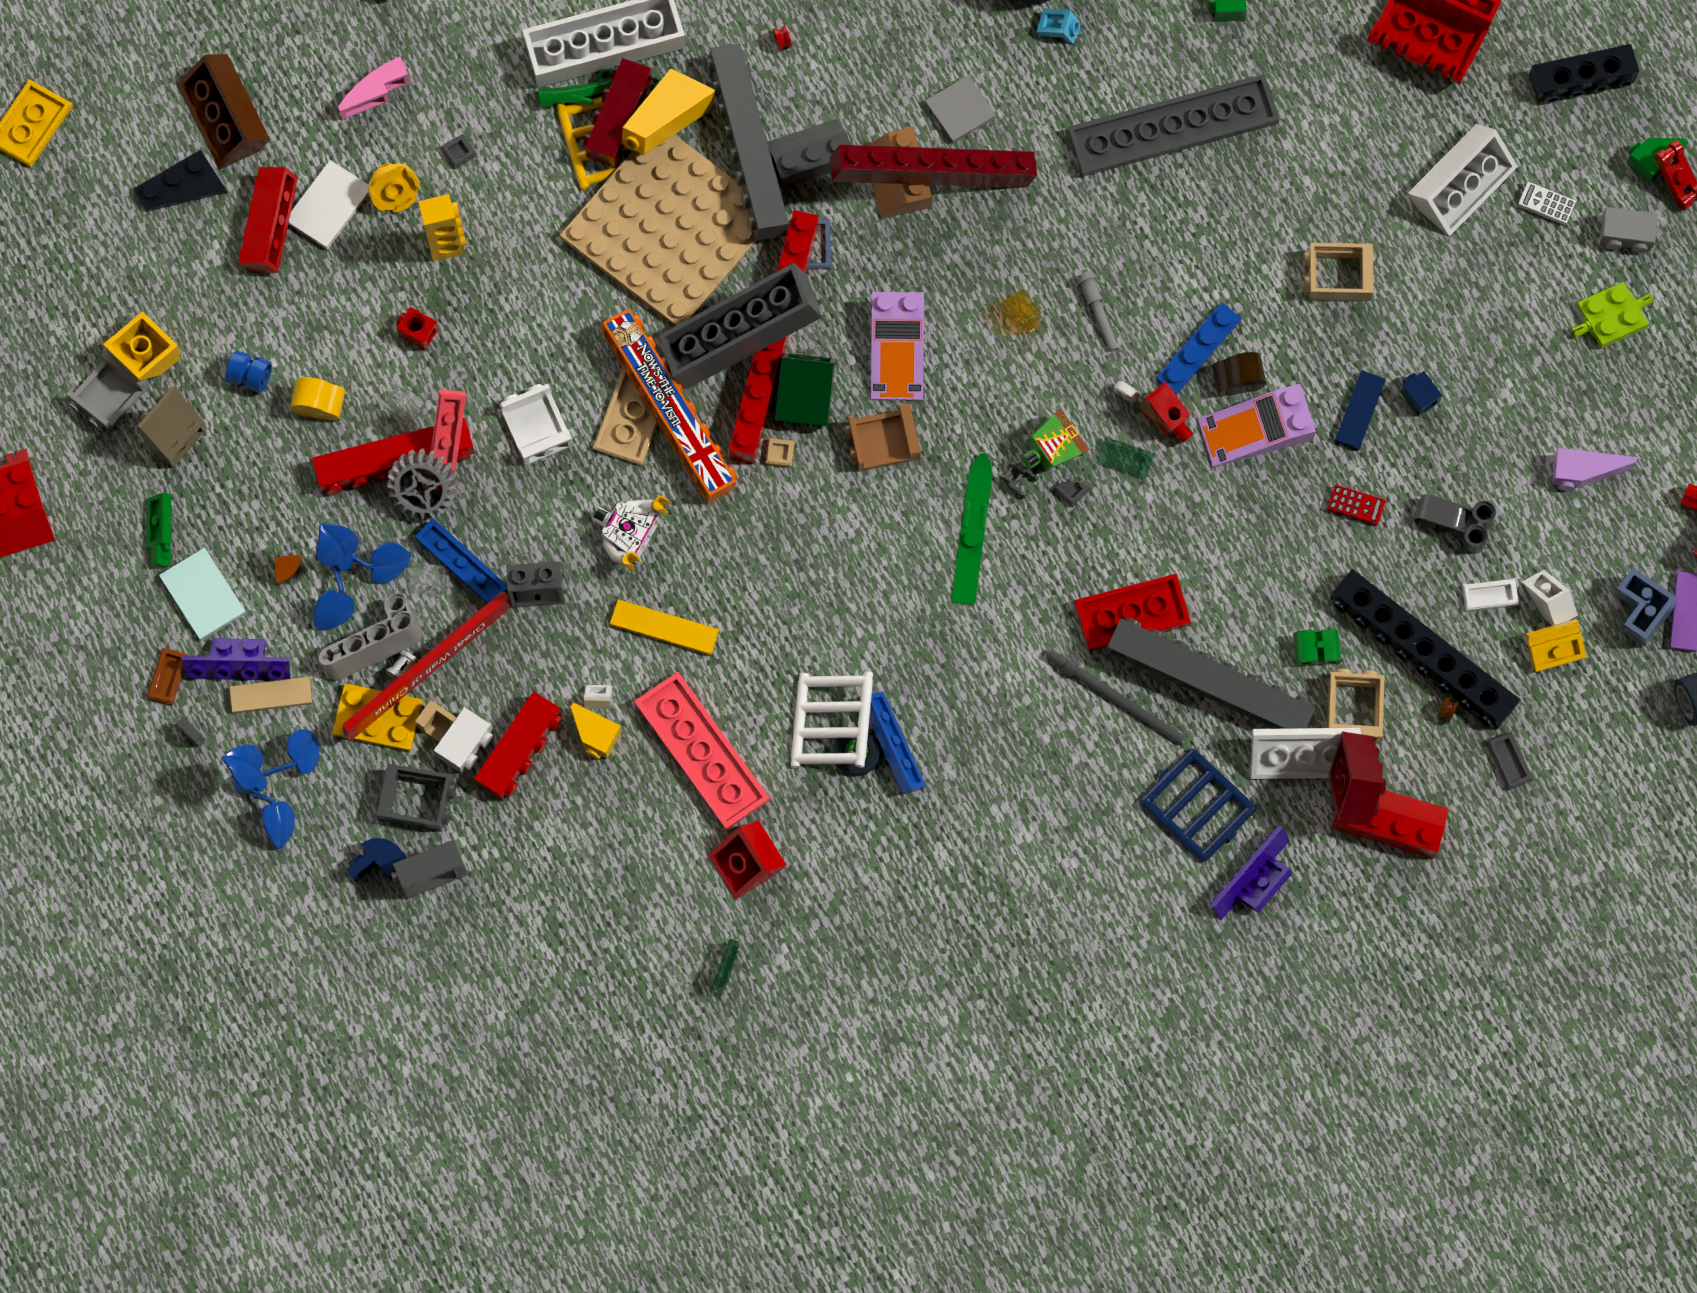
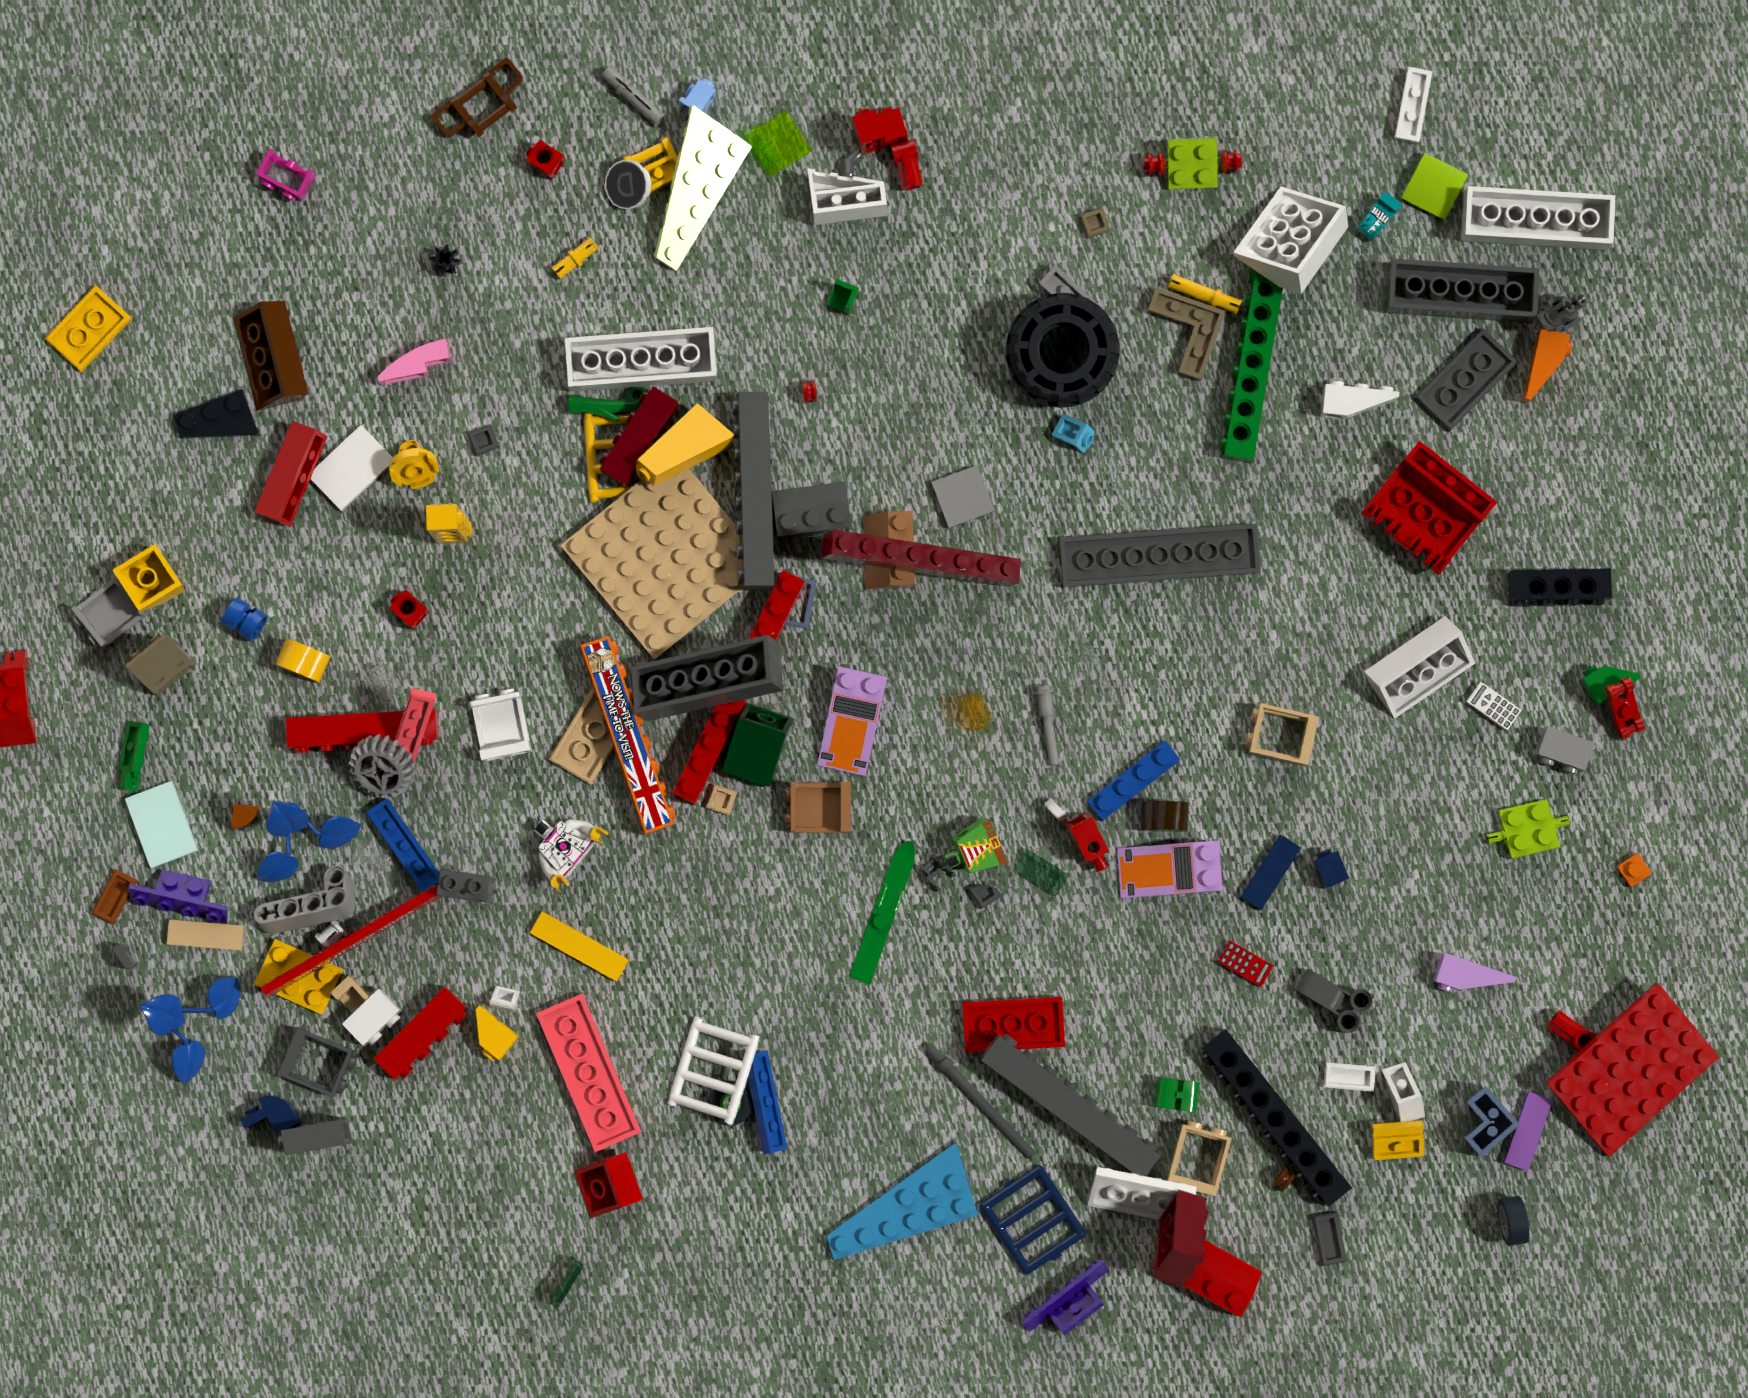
camera: 10 degrees right, 10 degrees up
none -> dark azure wing [827,1142,978,1260]

